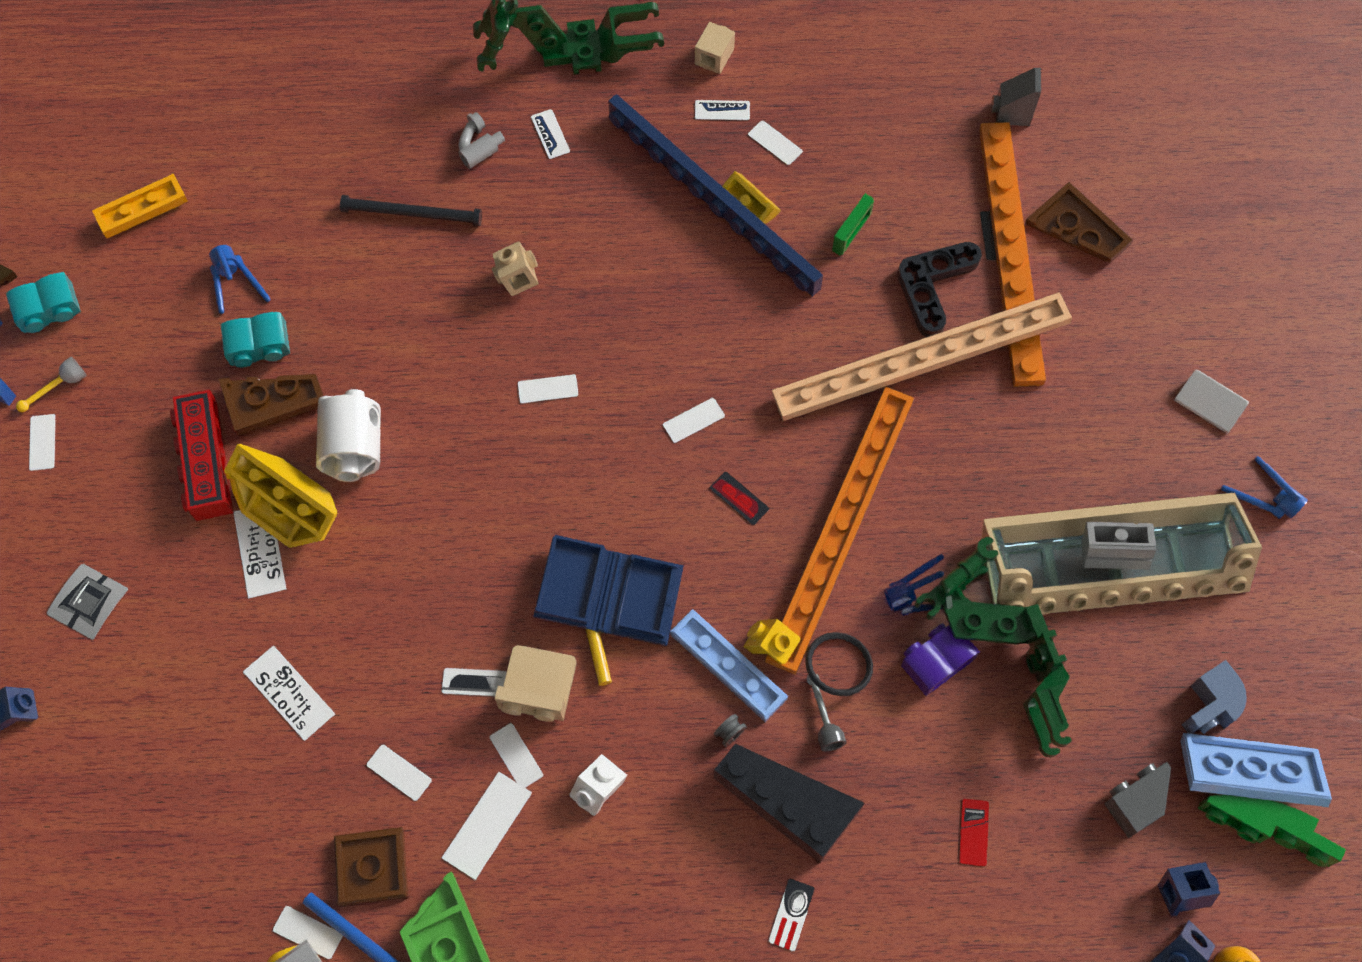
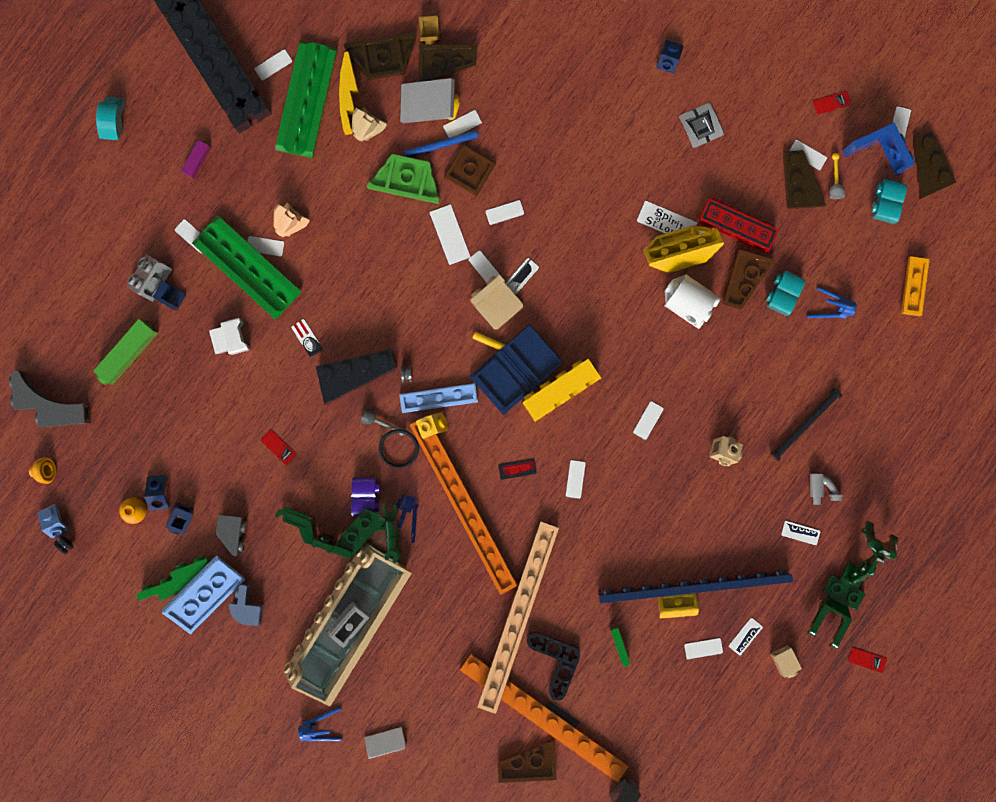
camera: 125 degrees right, 20 degrees up
white sticker [243,645,335,741] -> none
white sticker [490,723,543,788] -> none
white bracket [570,754,627,816] -> none
none -> white sticker [469,251,500,282]
none -> yellow wedge [522,359,601,422]
none -> dark brown wing [783,150,826,209]

